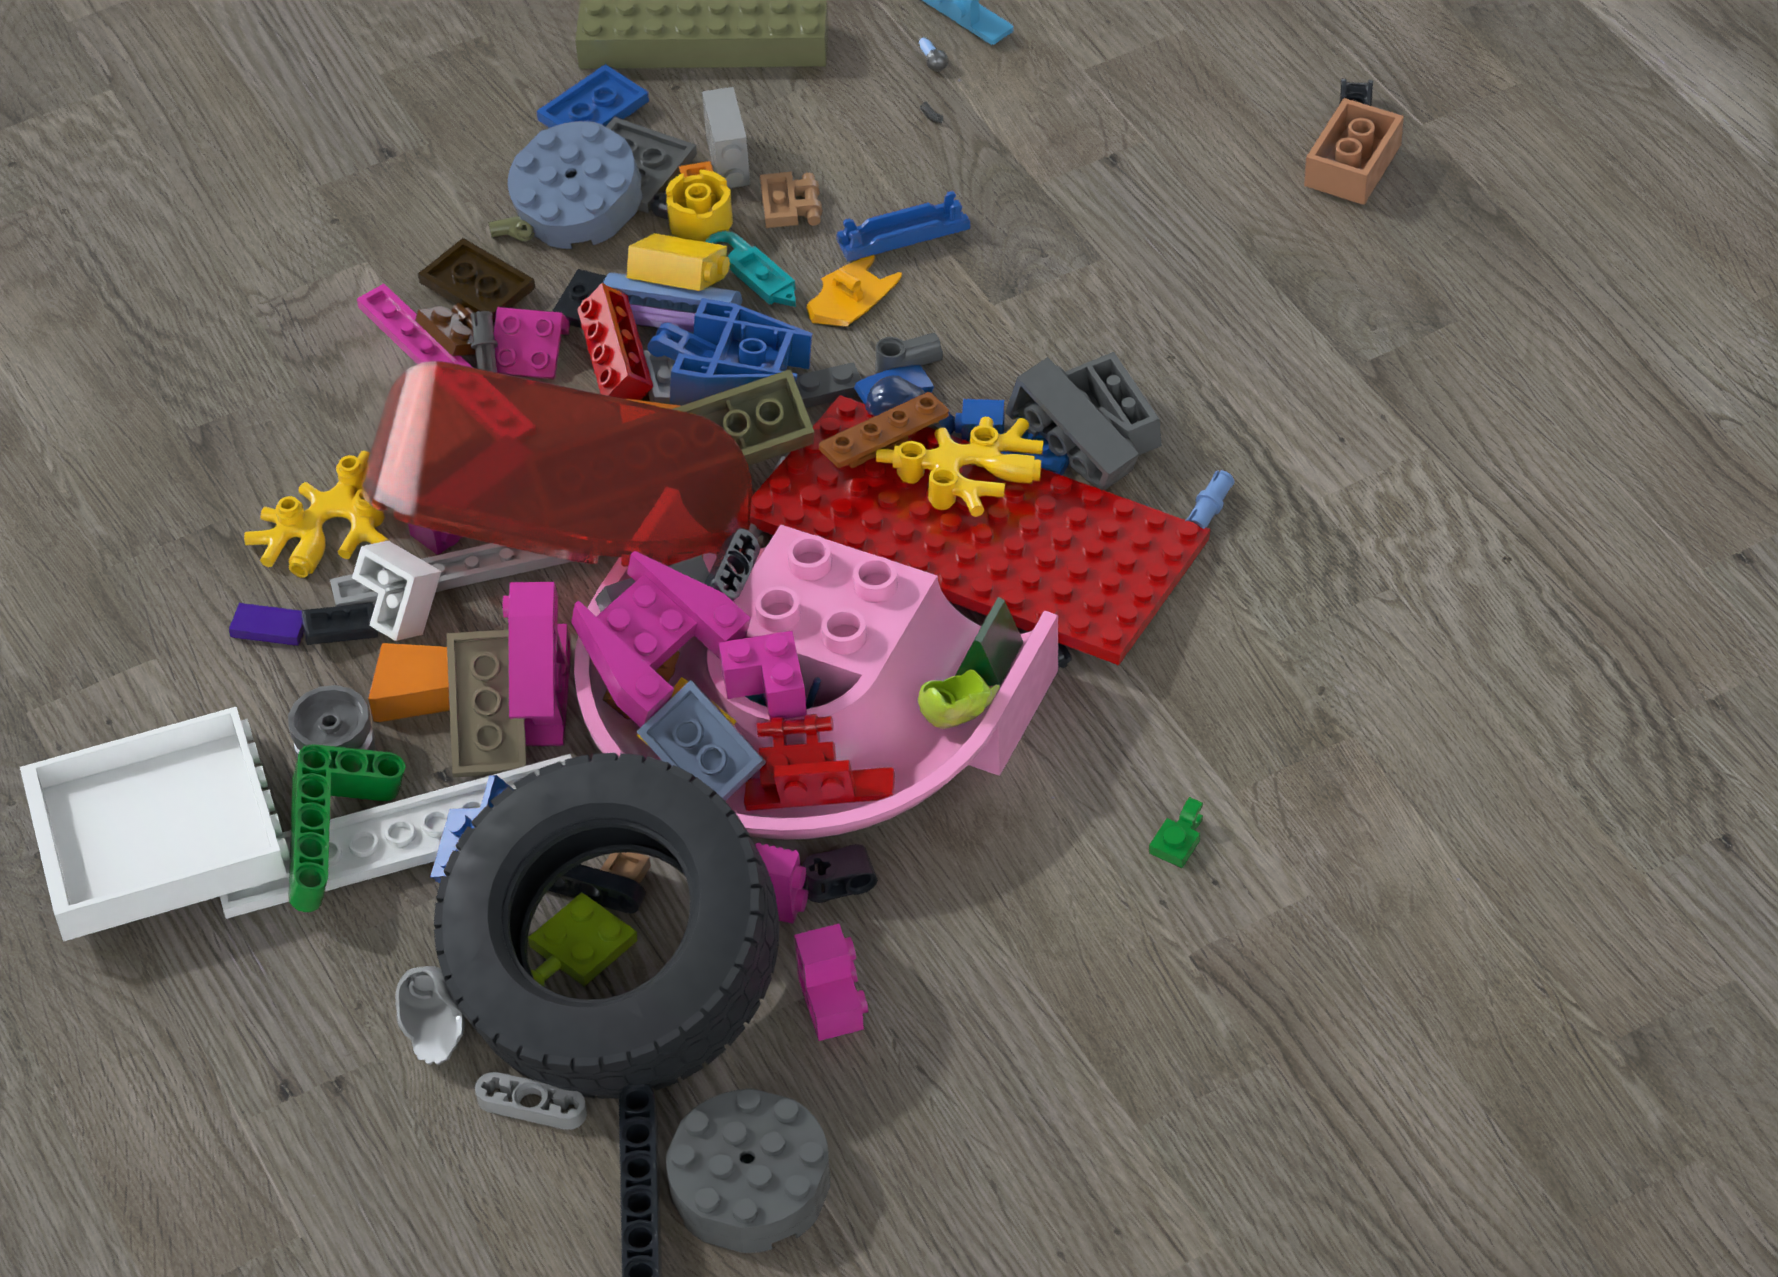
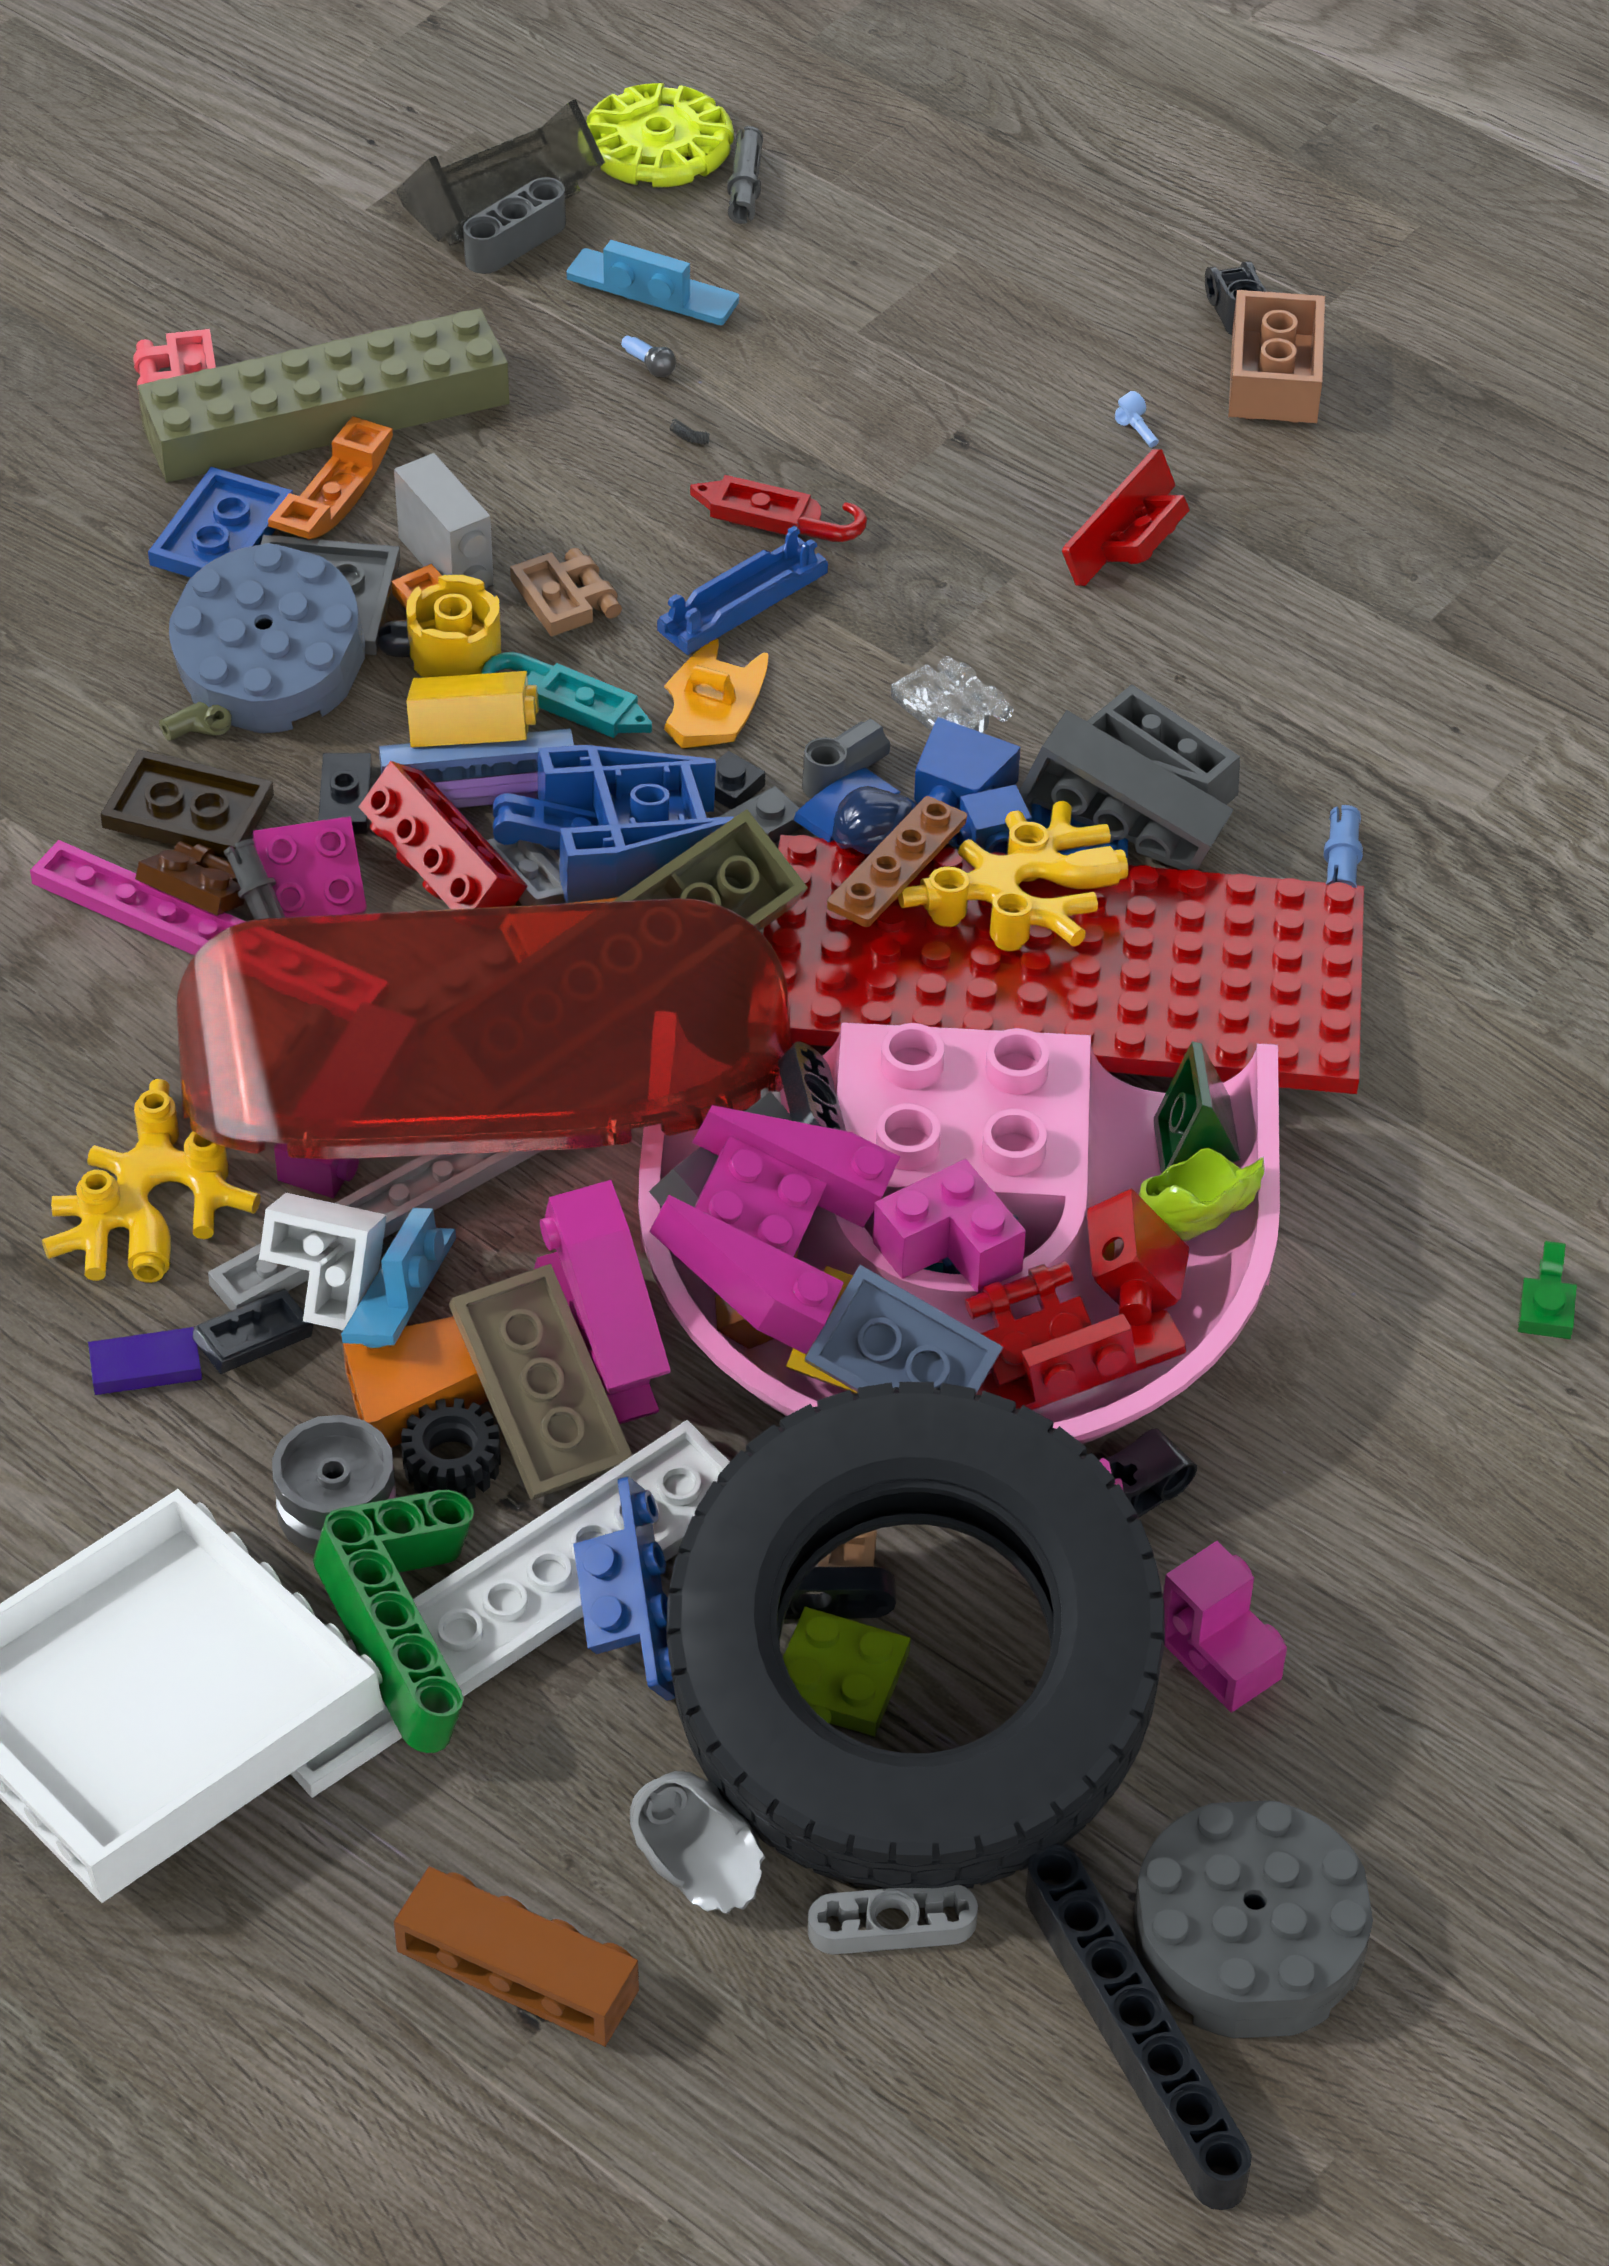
camera: 25 degrees left, 0 degrees up
none -> orange slope [268,416,393,539]
none -> dark azure bracket [341,1208,456,1348]
none -> dark orange brick [394,1866,639,2047]
none -> black tyre [401,1398,501,1500]
none -> red plate [690,475,867,542]
none -> black plate [715,751,765,810]
none -> clear plate [891,656,1013,733]
none -> torso [914,717,1021,810]
none -> red bracket [1062,449,1190,586]
none -> red torso [1087,1188,1189,1326]
none -> light blue hand [1115,391,1159,448]

